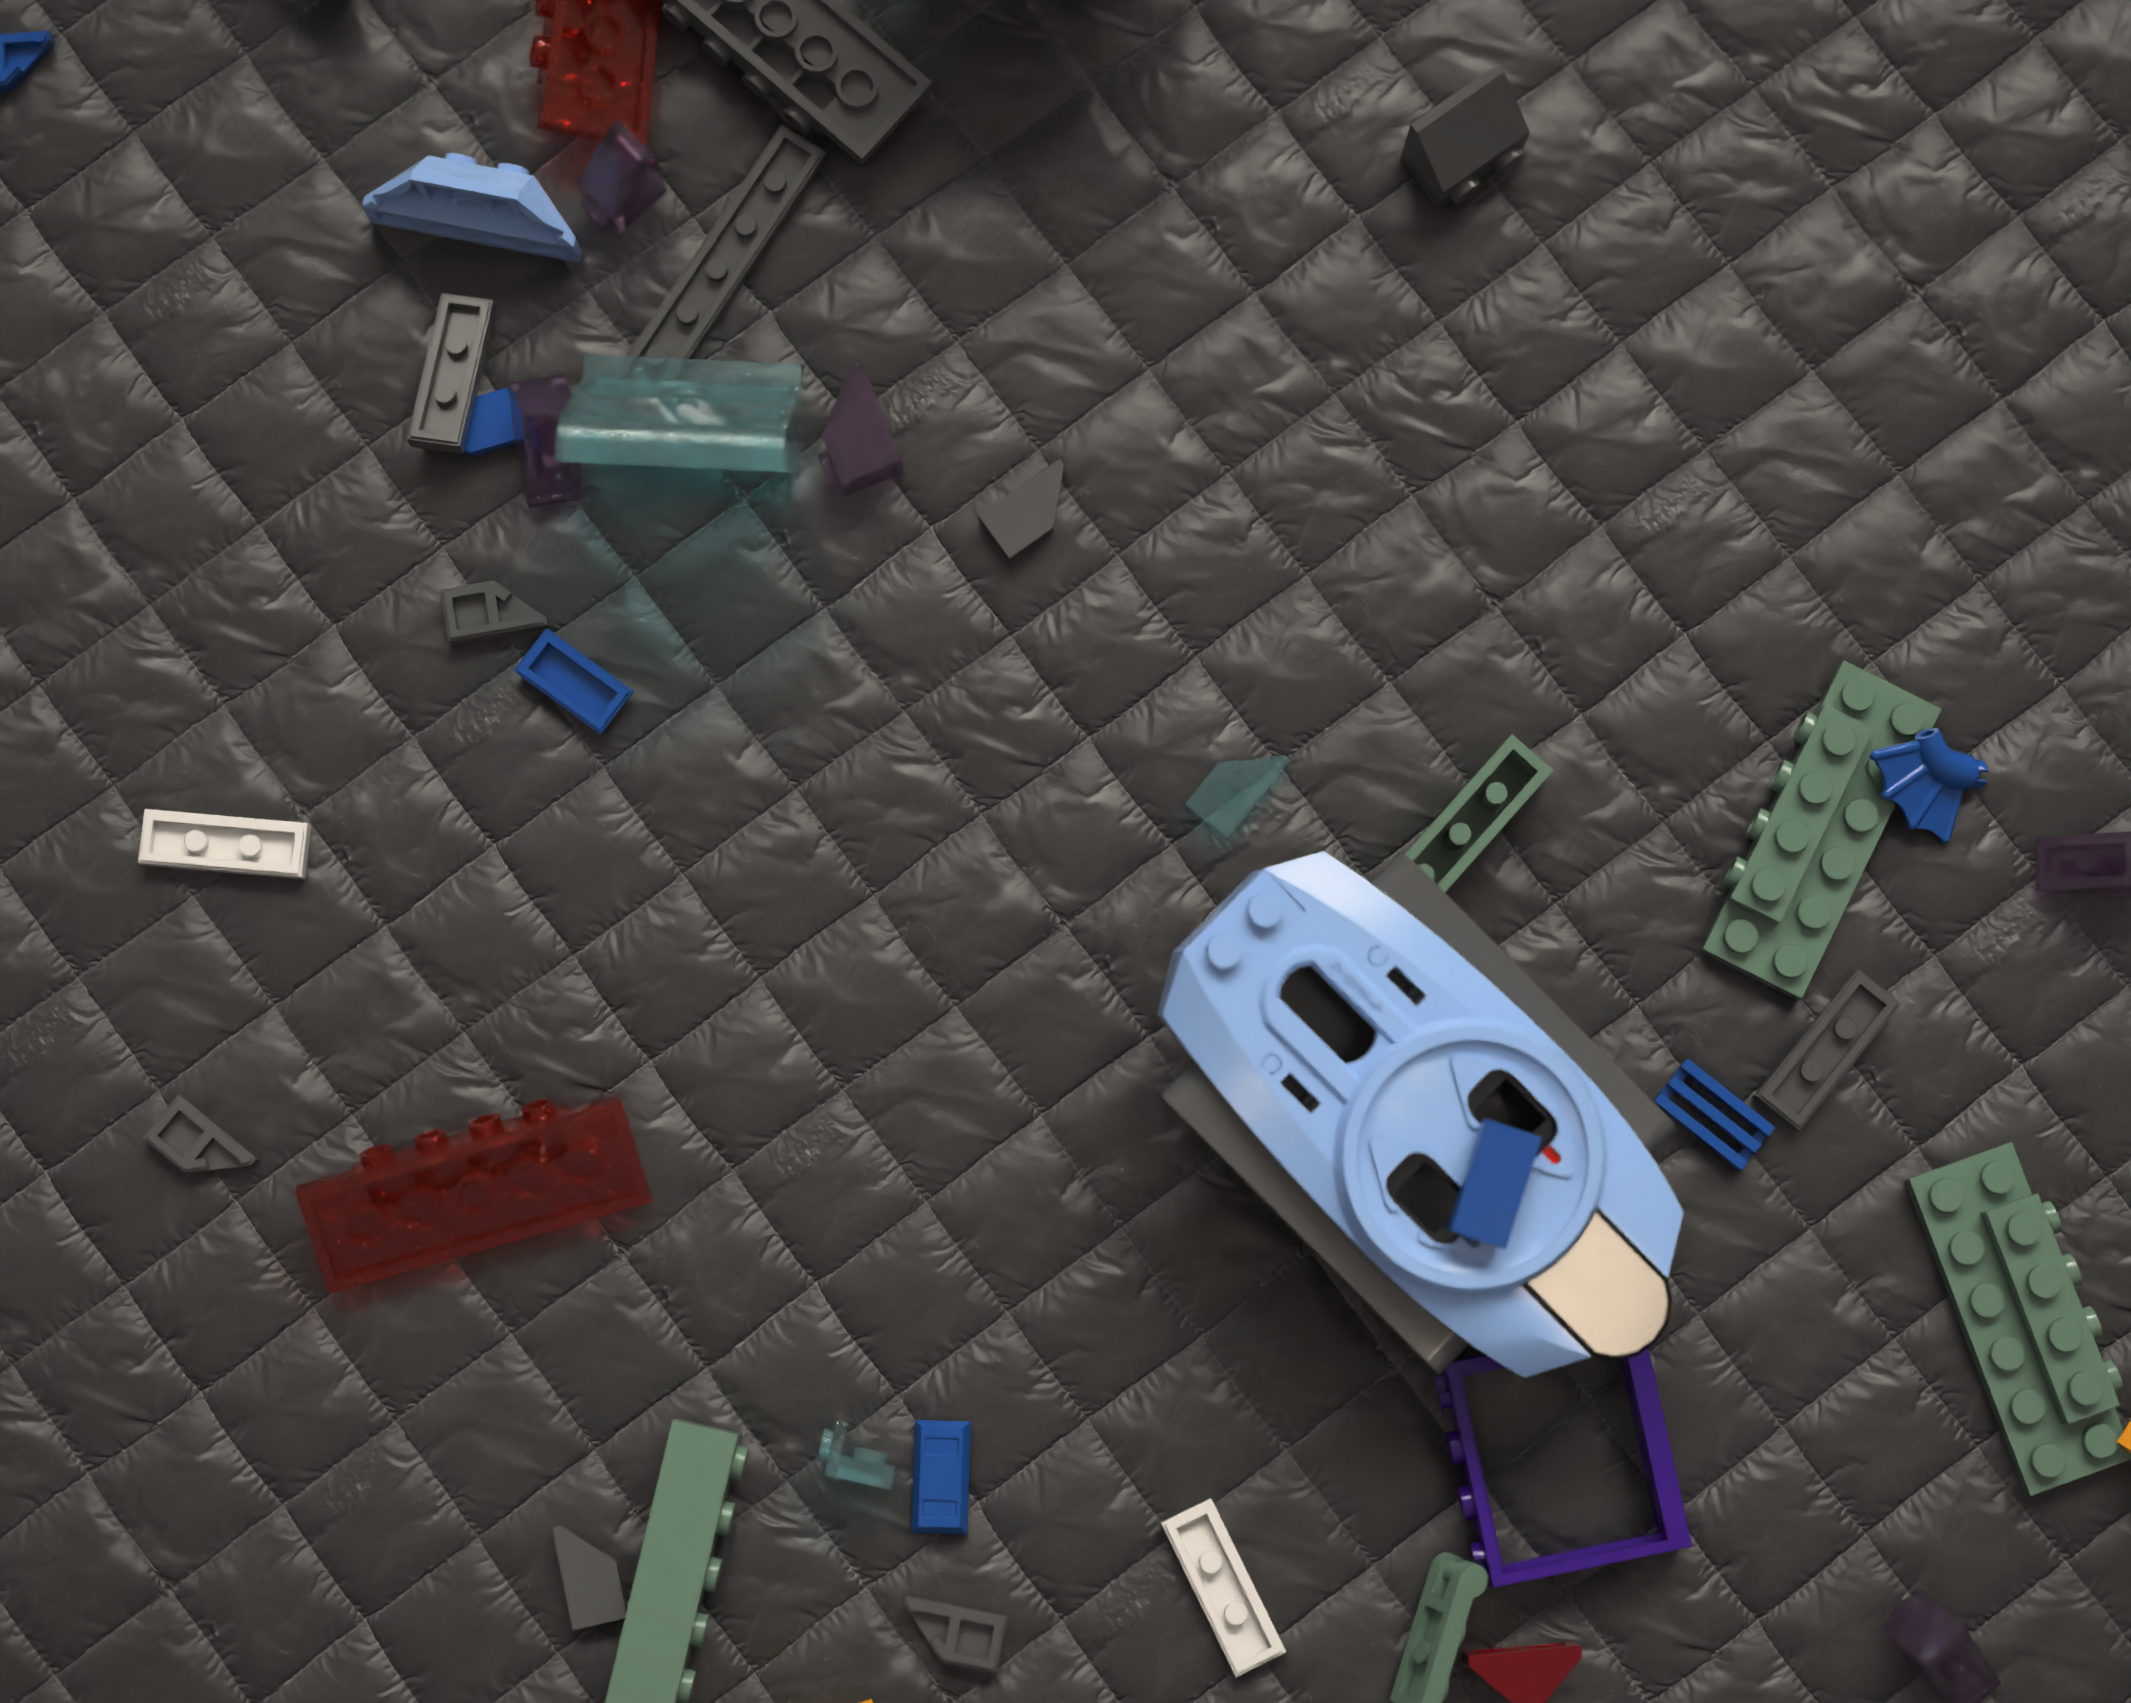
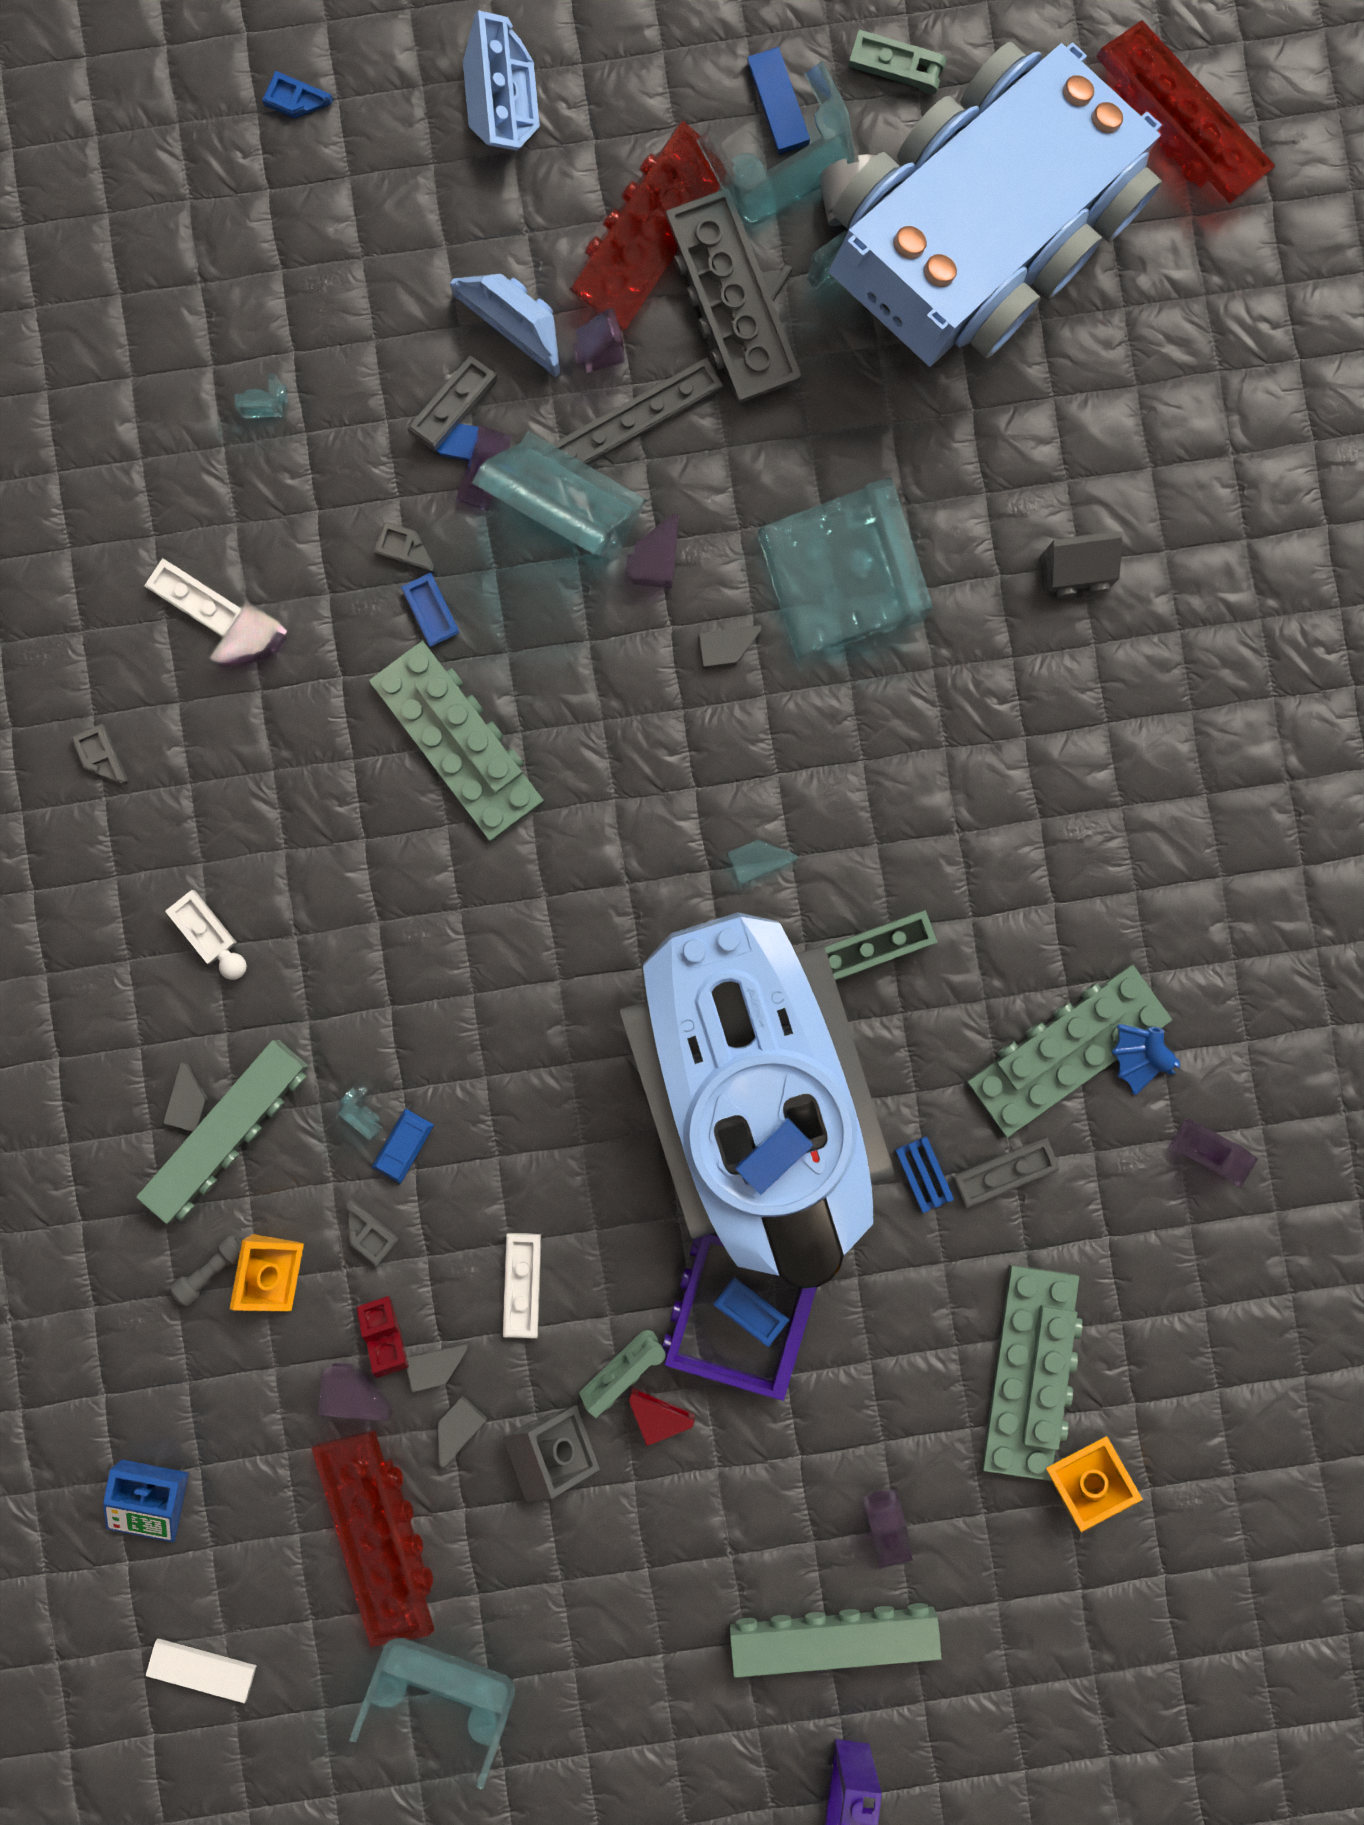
camera: 30 degrees right, 5 degrees up
clear red plate [295,1094,652,1294] -> none
none -> white plate [165,890,247,980]
none -> slope [210,602,287,668]
none -> clear light blue bracket [235,374,288,418]
none -> sand green plate [369,640,544,842]
none -> blue tile [713,1276,789,1347]
none -> clear light blue panel [757,477,933,660]

